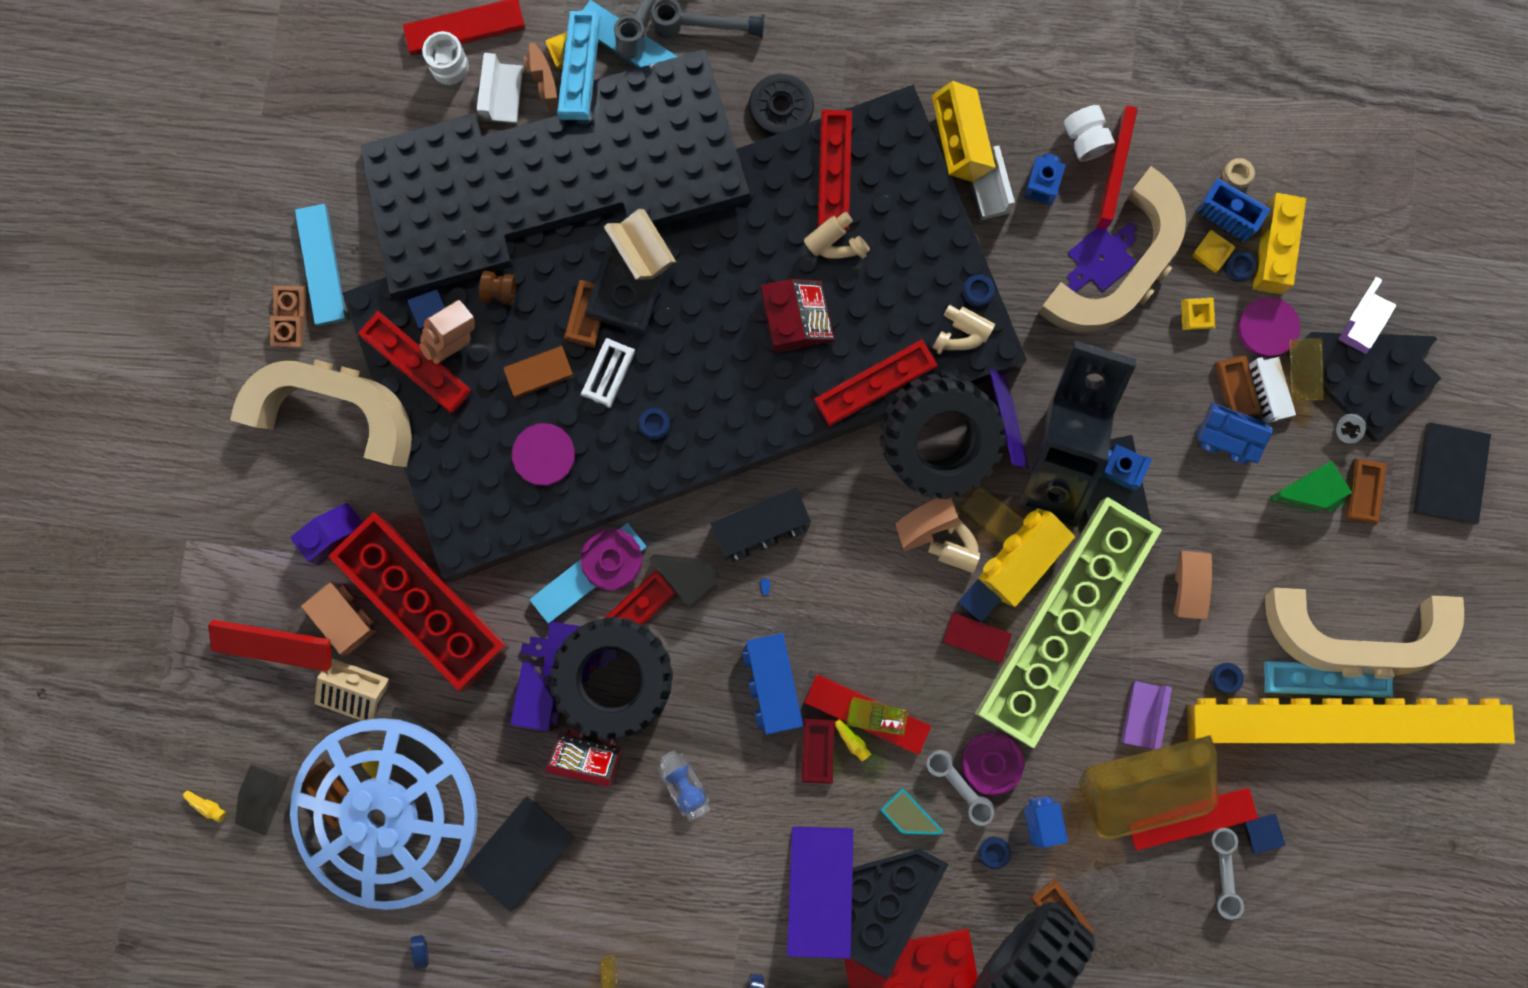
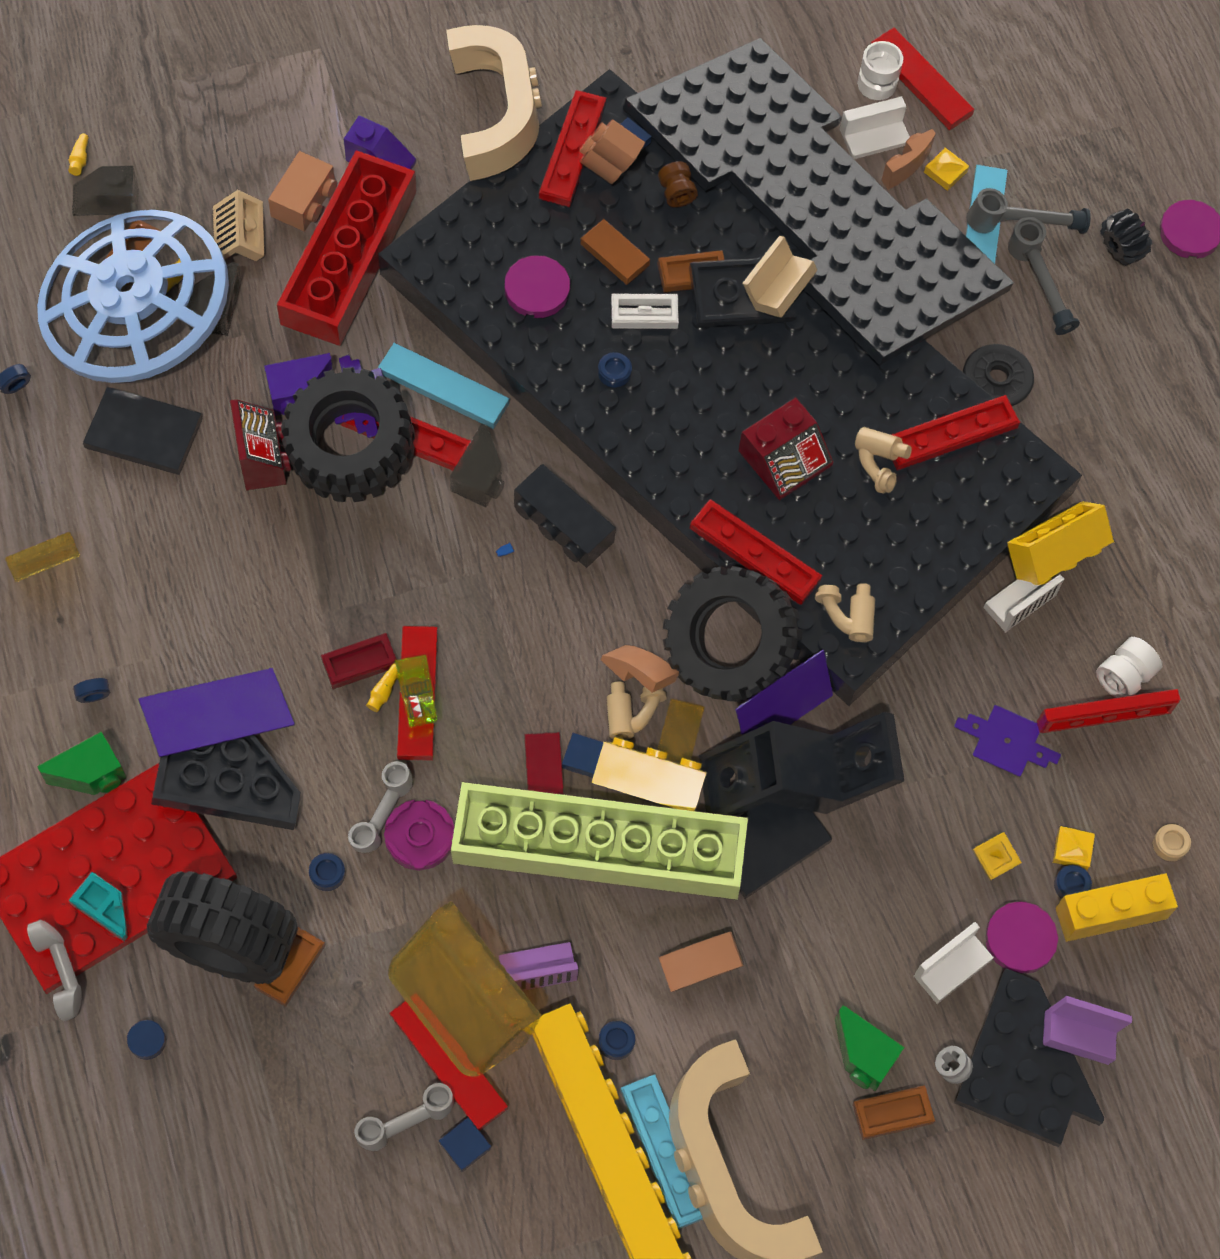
camera: 60 degrees right, 15 degrees down
red tile [208,619,332,672] -> none
nougat slope [270,286,307,347] -> none
medium azure tile [295,204,347,327] -> none
medium azure tile [557,11,601,120] -> none
magenta tile [580,529,643,591] -> none
clear piece [656,750,712,822] -> none
blue brick [742,633,803,734] -> none
olive tile [880,788,944,835] -> none
dark blue tile [963,274,995,307] -> none
blue brick [1023,154,1066,205] -> none
blue brick [1023,796,1069,848] -> none
tan arch [1038,166,1186,333] -> none
blue brick [1100,444,1152,491] -> none
blue brick [1195,178,1270,242] -> none
blue brick [1197,402,1273,464] -> none
dark orange tile [1214,355,1262,417] -> none
clear yellow tile [1290,338,1324,401] -> none
black tile [1413,422,1491,525] -> none

